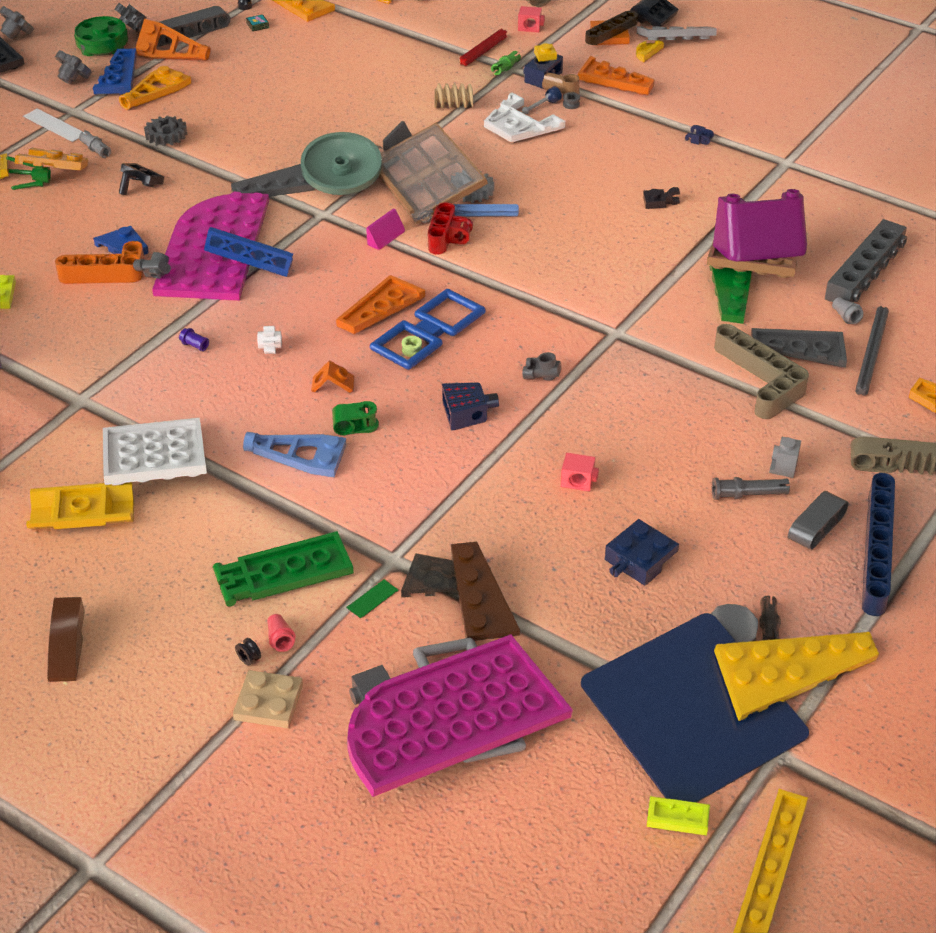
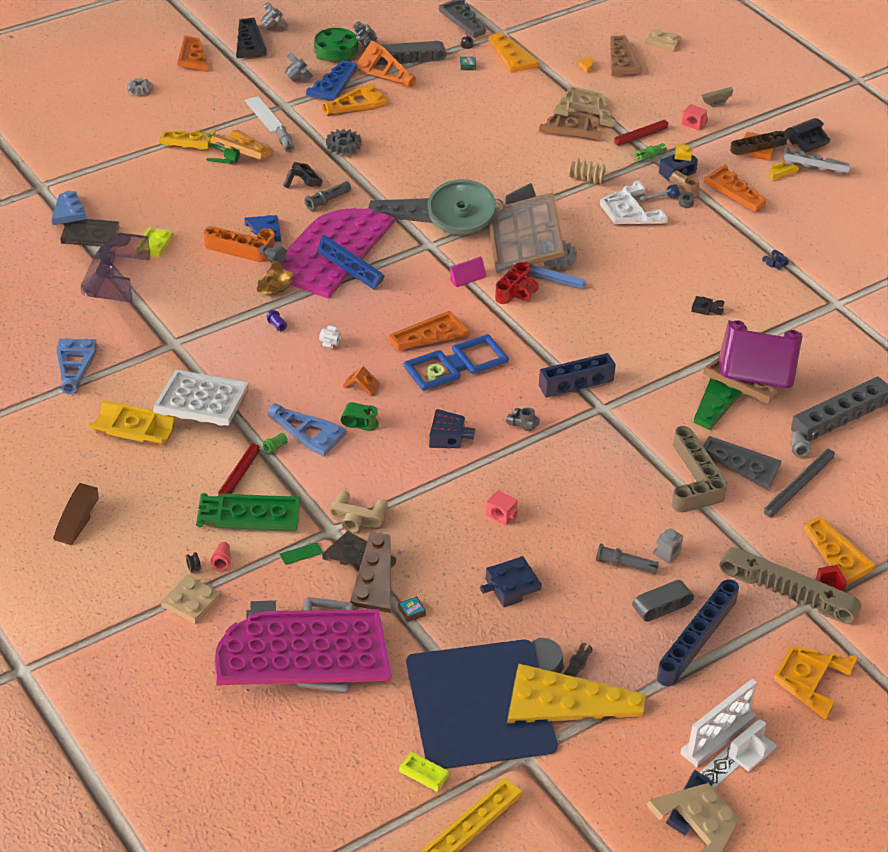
camera: 20 degrees right, 0 degrees up
none -> red axle [218,443,260,496]
none -> pearl gold helmet [257,261,293,295]
none -> bright green pin [263,433,288,453]
none -> dark grey pin [304,181,351,211]
none -> tan connector [328,490,388,533]
none -> tile [398,596,426,622]
none -> dark blue brick [538,353,616,397]
none -> medium nougat wing [539,111,601,139]
none -> tan wing [553,86,615,128]

